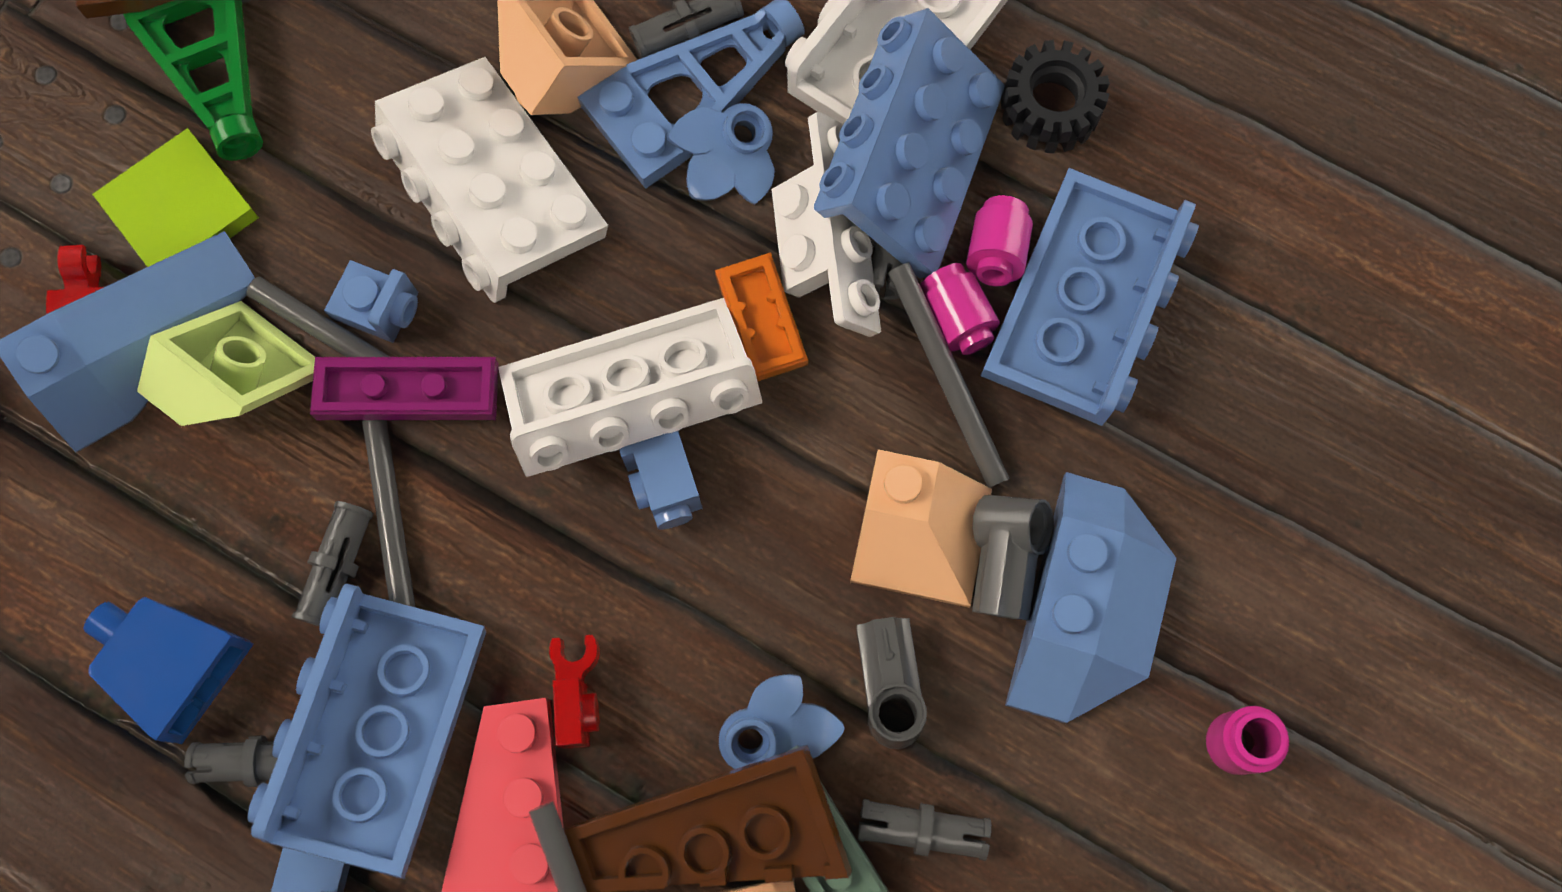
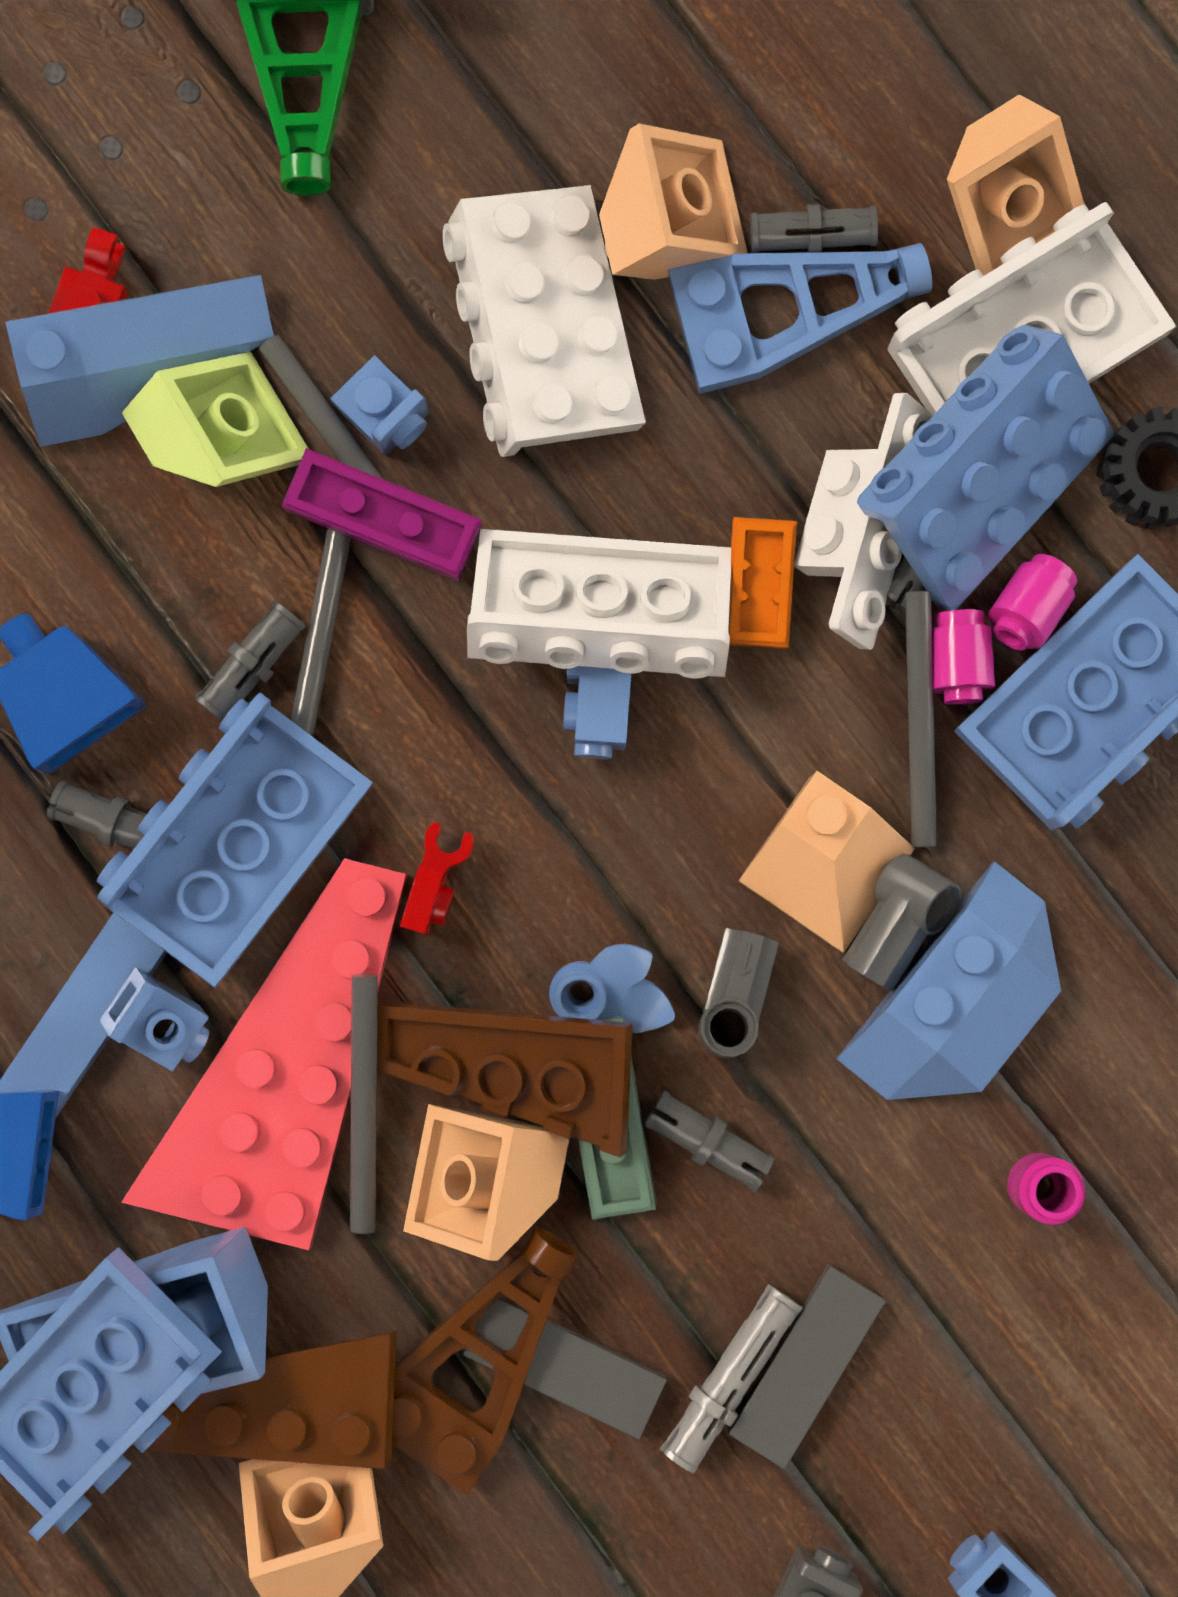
camera: 20 degrees right, 10 degrees up
lime tile [92,128,259,267] -> none
medium blue plate [667,103,775,205] -> none

